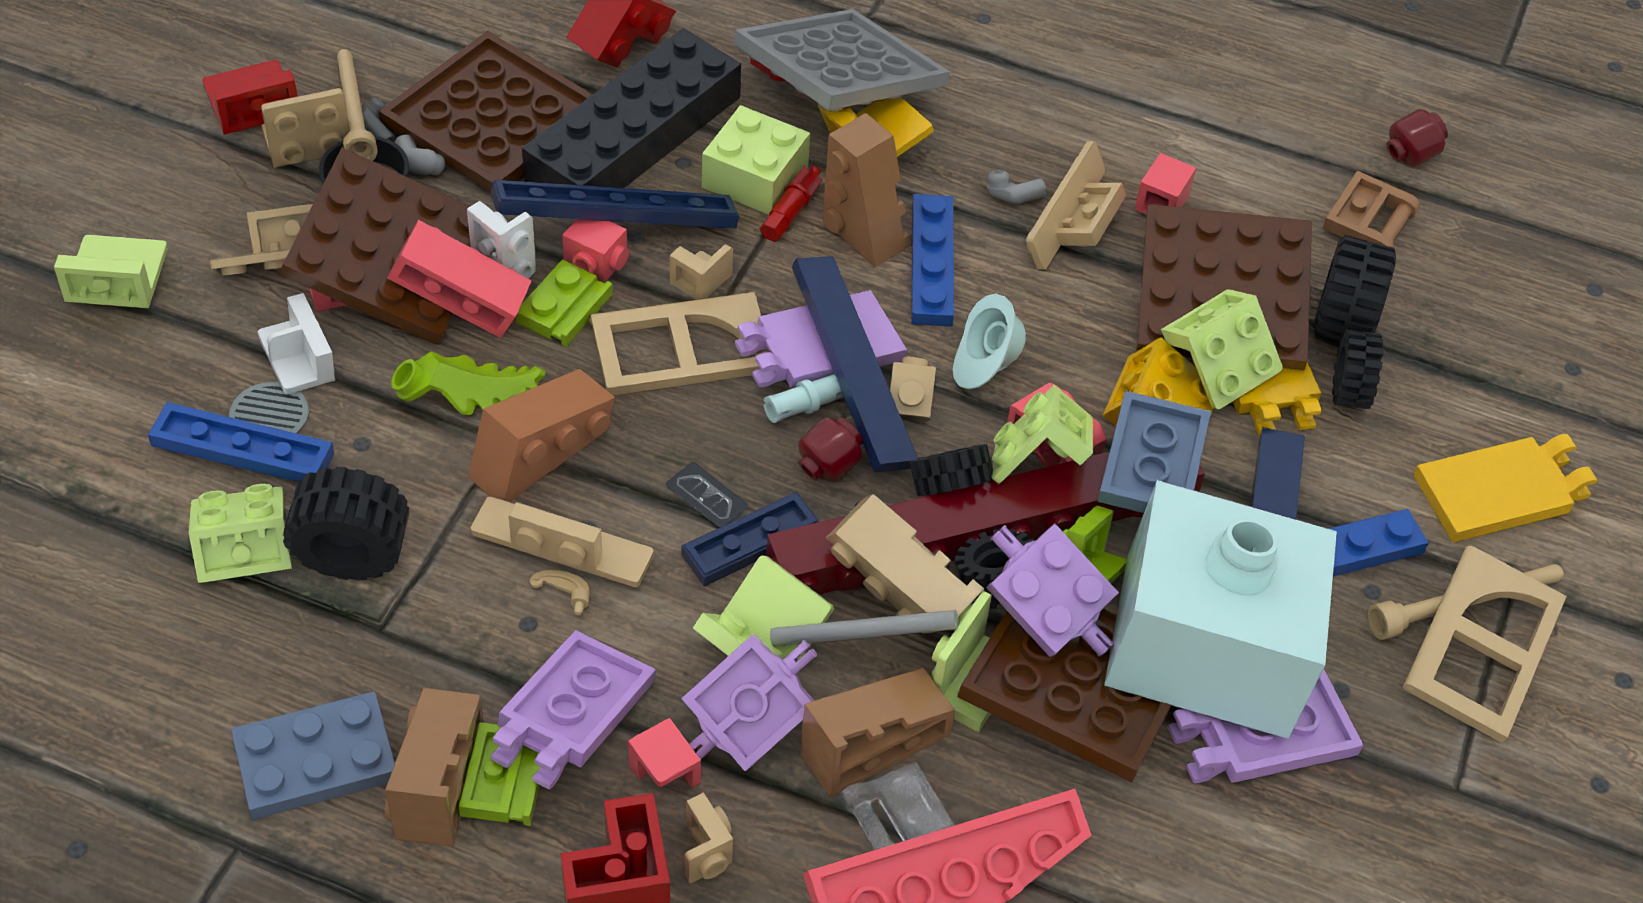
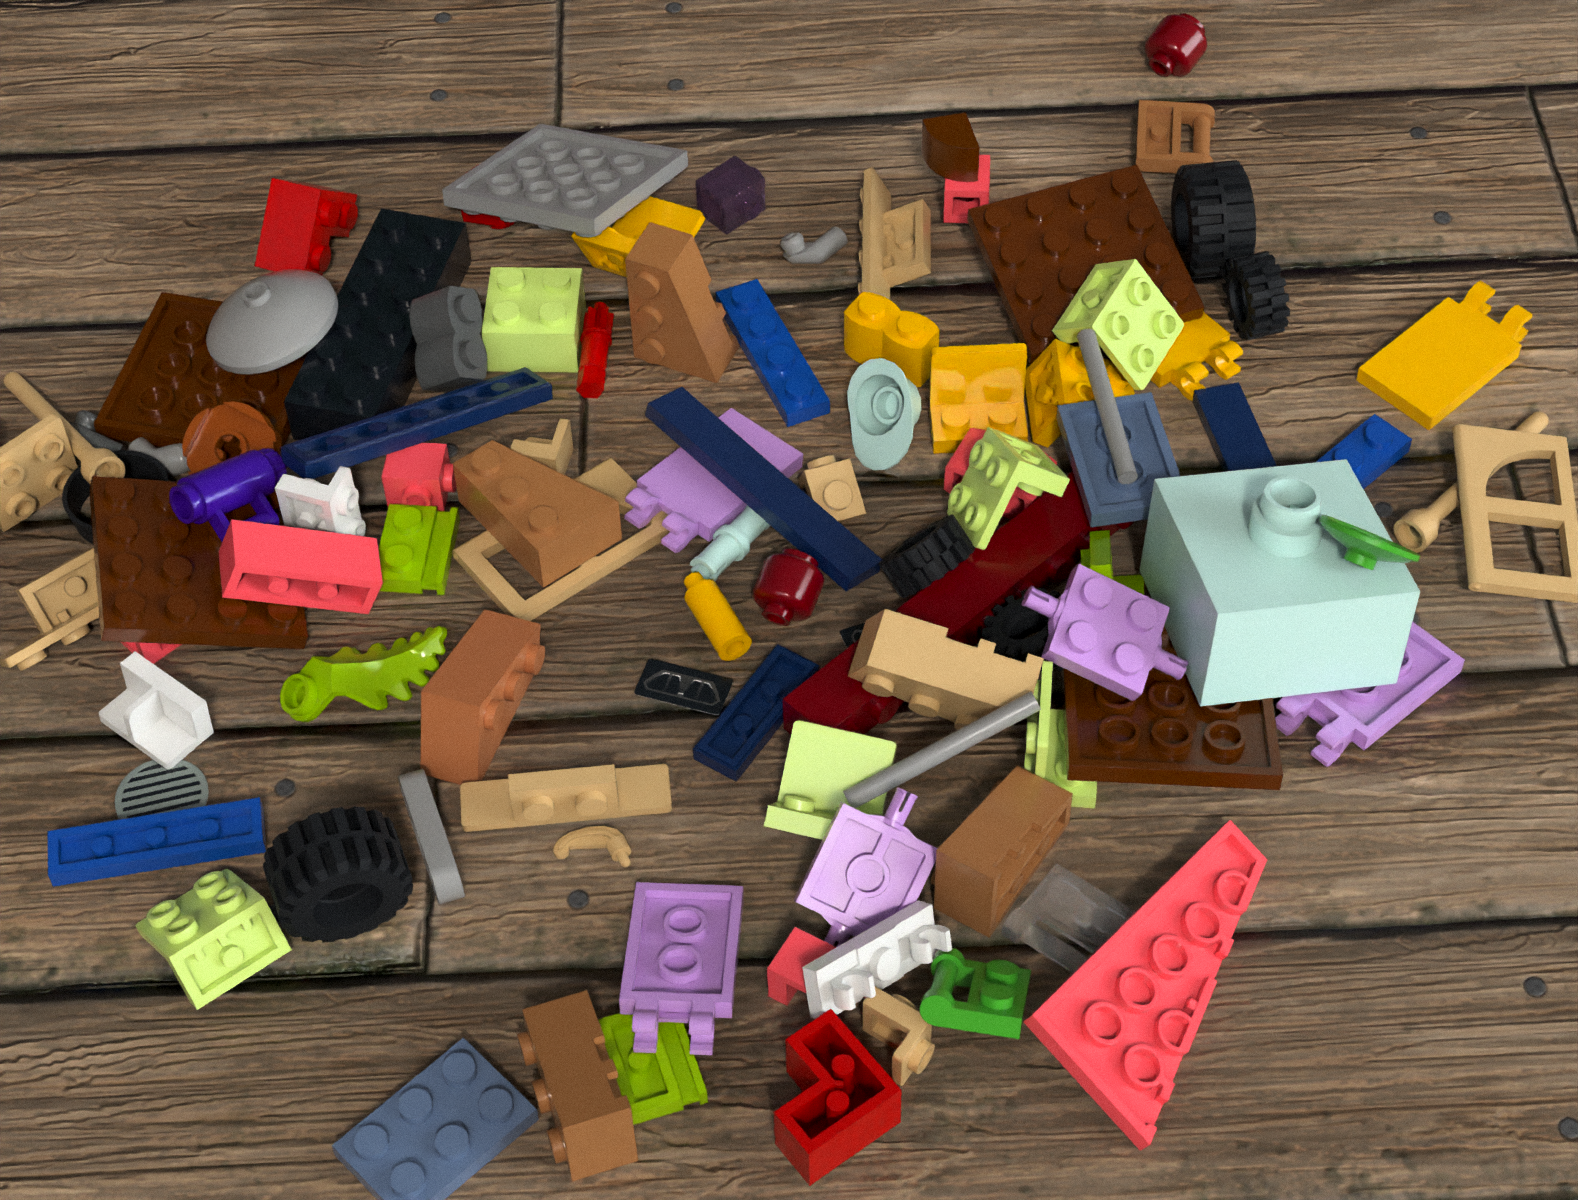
camera: 20 degrees left, 0 degrees up
none -> dark purple piece [169,448,288,542]
none -> dark orange plate [182,401,282,475]
none -> light grey dish [206,269,338,374]
none -> light grey beam [397,768,465,905]
none -> dark grey brick [410,286,487,393]
none -> medium nougat wedge [452,440,622,588]
none -> yellow cylinder [684,572,752,661]
none -> clear purple brick [696,156,766,235]
none -> white plate [802,900,952,1019]
none -> yellow brick [844,292,940,387]
none -> bright green plate [920,948,1031,1039]
none -> reddish brown brick [922,112,980,182]
none -> yellow bracket [929,343,1028,454]
none -> light grey bar [1077,329,1138,484]
none -> bright green dish [1319,514,1421,570]

